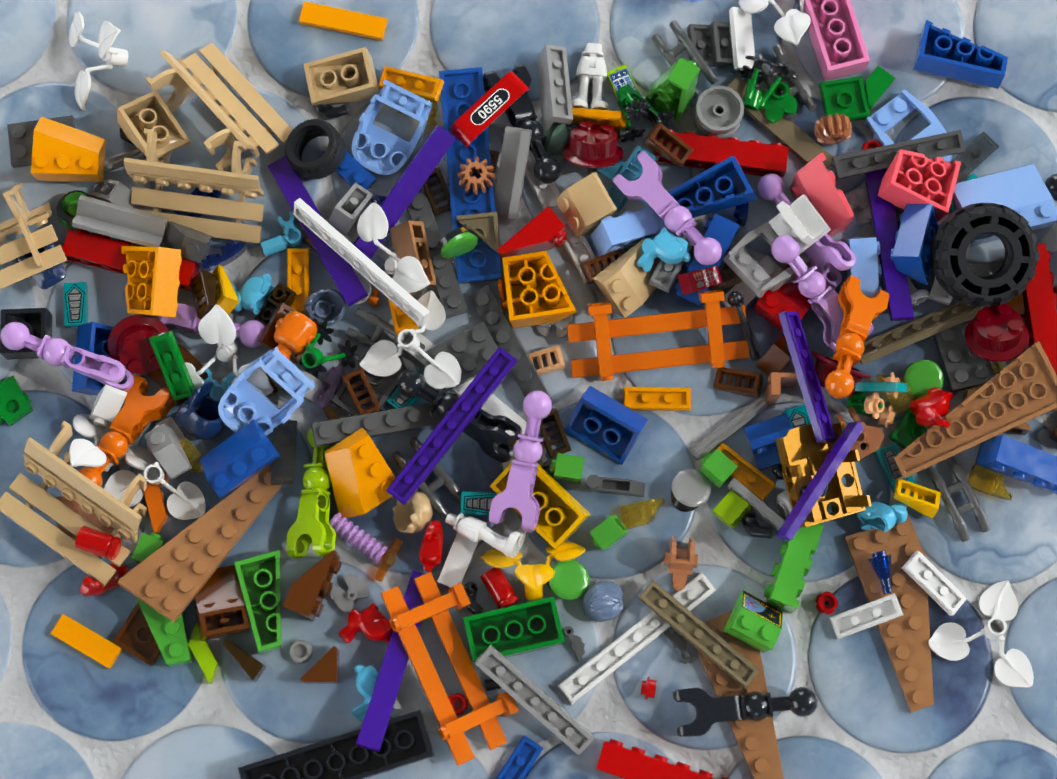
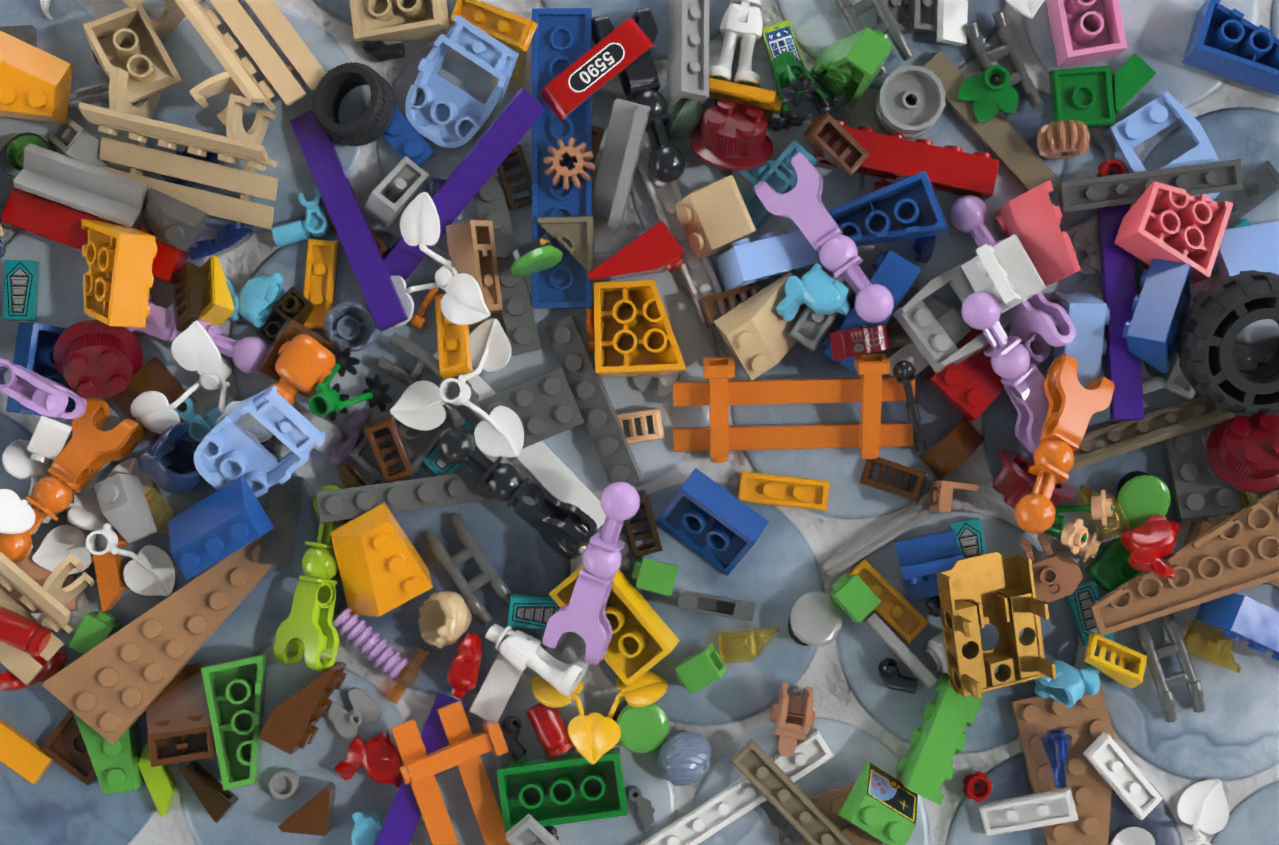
camera: 10 degrees right, 10 degrees up
green tile [149,330,195,401] -> none
white tile [294,198,429,327] -> none
dark purple tile [386,347,518,506] -> none
lime piece [711,489,751,530] -> none
plant [737,55,797,111] -> none
dark purple tile [776,421,864,540] -> none
dark purple tile [778,311,837,443] -> none
teal tile [855,382,907,393] -> none

